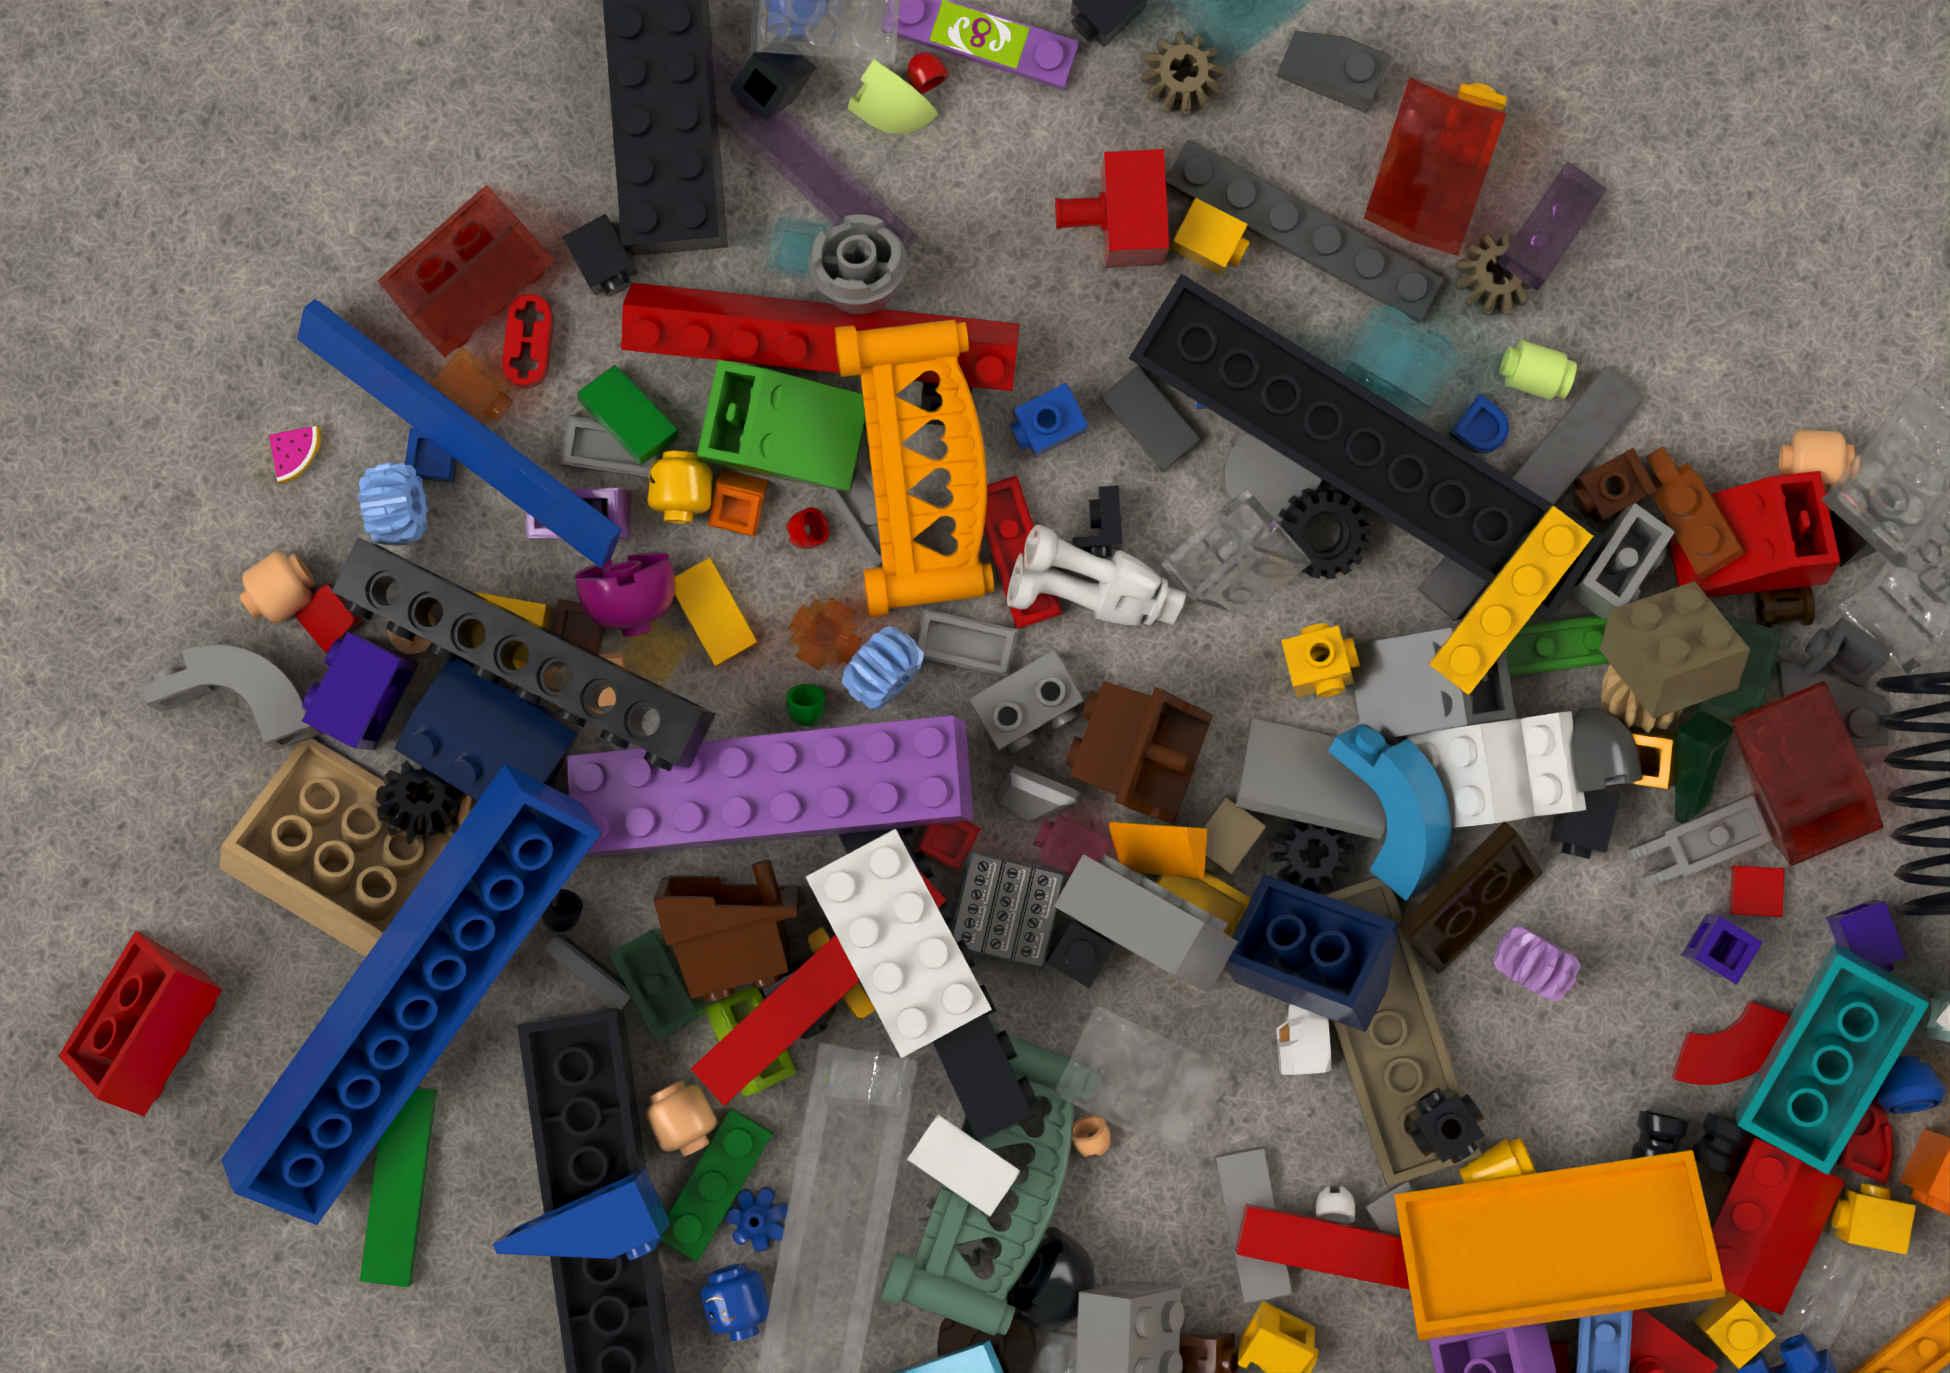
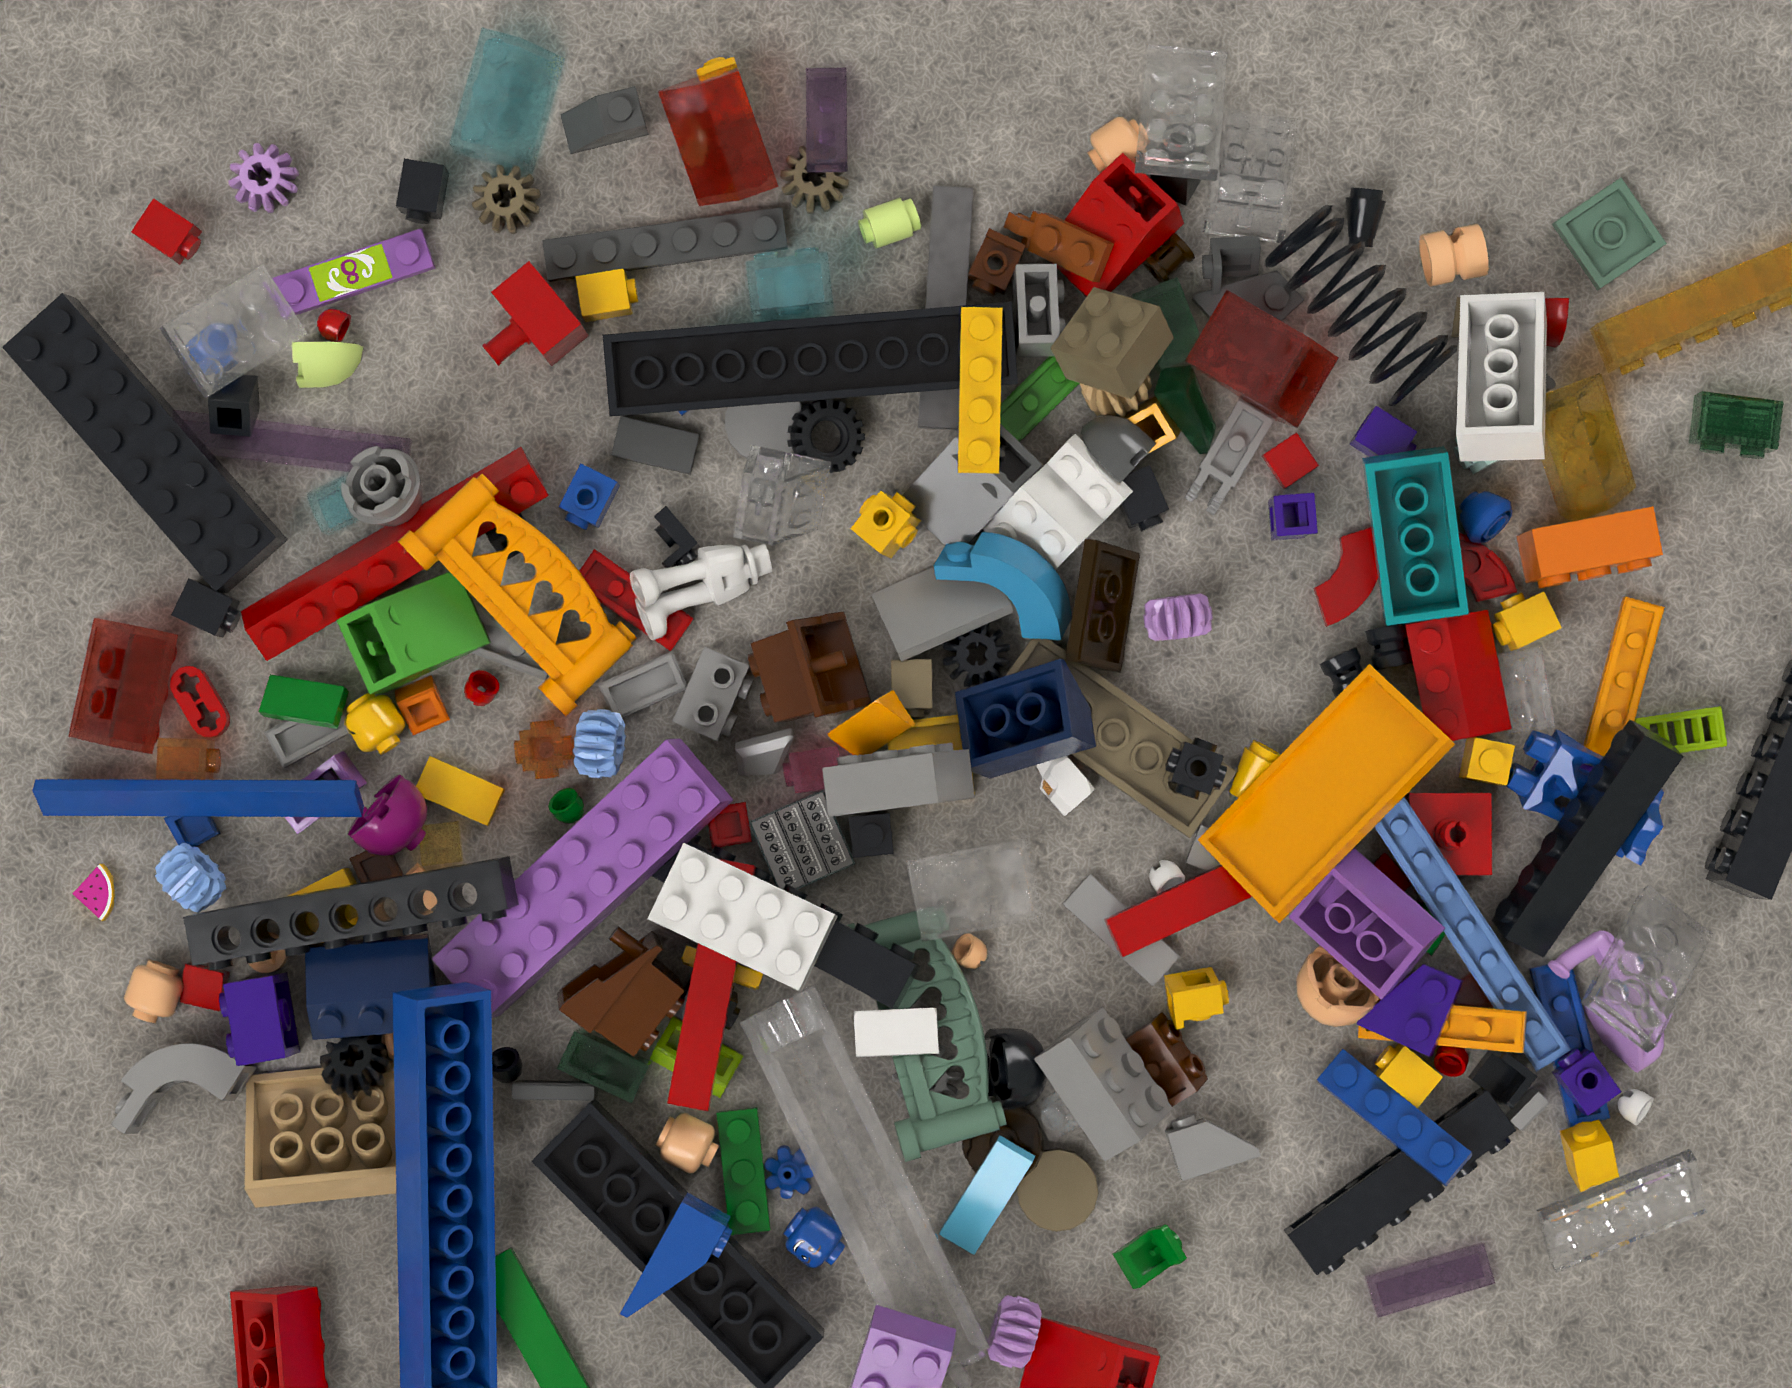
camera: 40 degrees left, 0 degrees up
blue tile [1448,394,1509,453] -> none

